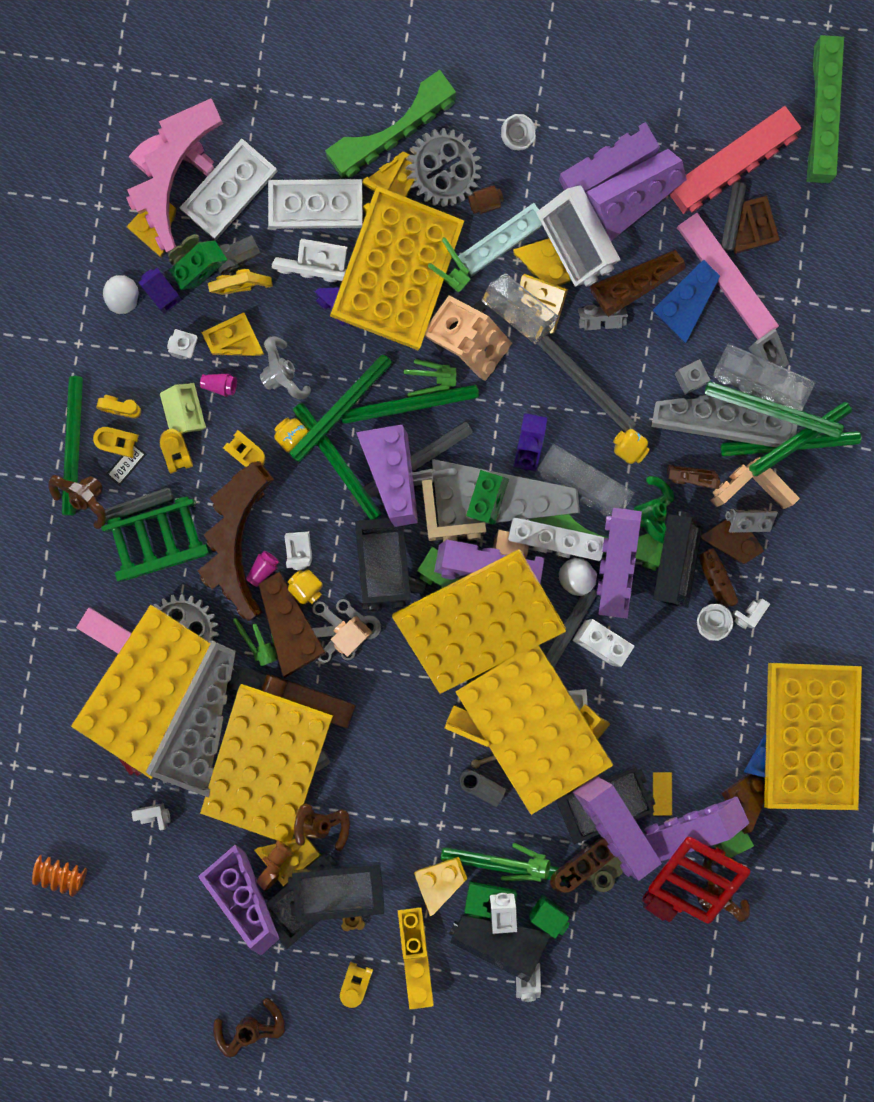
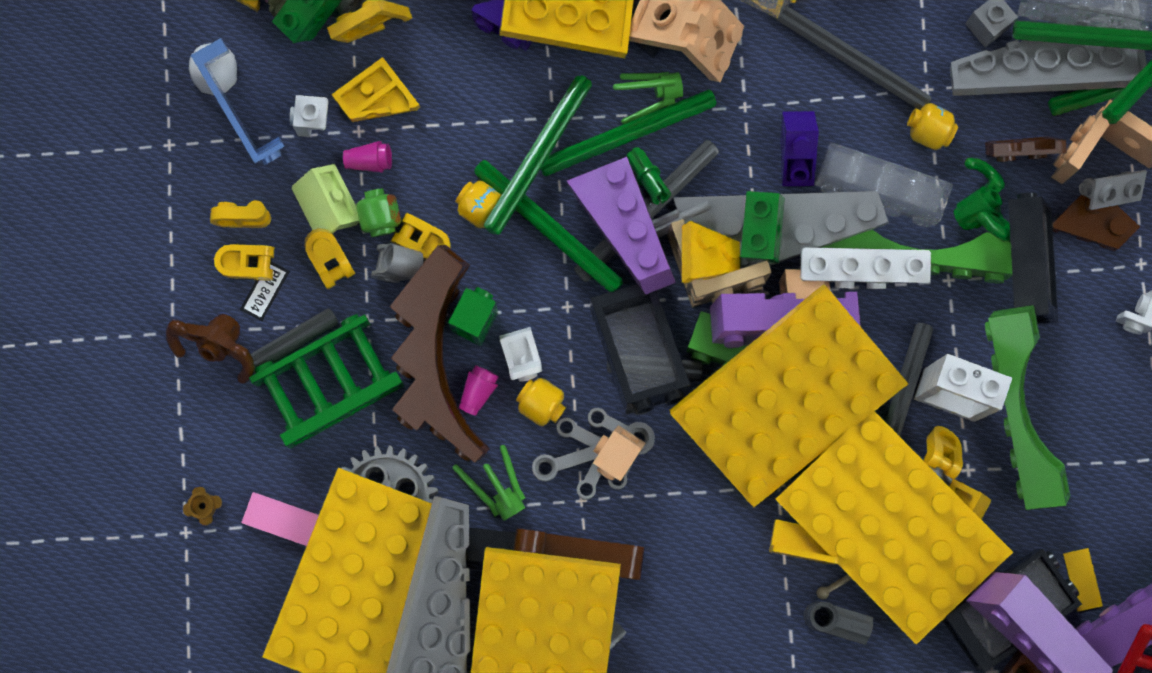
camera: 15 degrees left, 5 degrees down
green axle [62,376,83,516] -> none
dark purple slope [138,268,182,314] -> none
reddish brown wing [259,572,326,678] -> none
light grey piece [260,336,311,399] -> none
white hair [559,558,597,596] -> none
medium lavender wedge [597,508,642,619] -> none
white hair [697,604,733,641] -> none
reddish brown hinge [698,549,738,608] -> none
none -> pearl gold plate [183,487,222,525]
none -> medium blue panel [191,38,284,165]
none -> bright green head [356,188,401,238]
none -> light grey piece [371,243,423,283]
none -> green brick [448,287,498,346]
none -> green axle [627,147,671,205]
none -> yellow wing [682,221,740,284]
none -> yellow plate [924,426,963,479]
none -> bright green arch [985,305,1070,510]

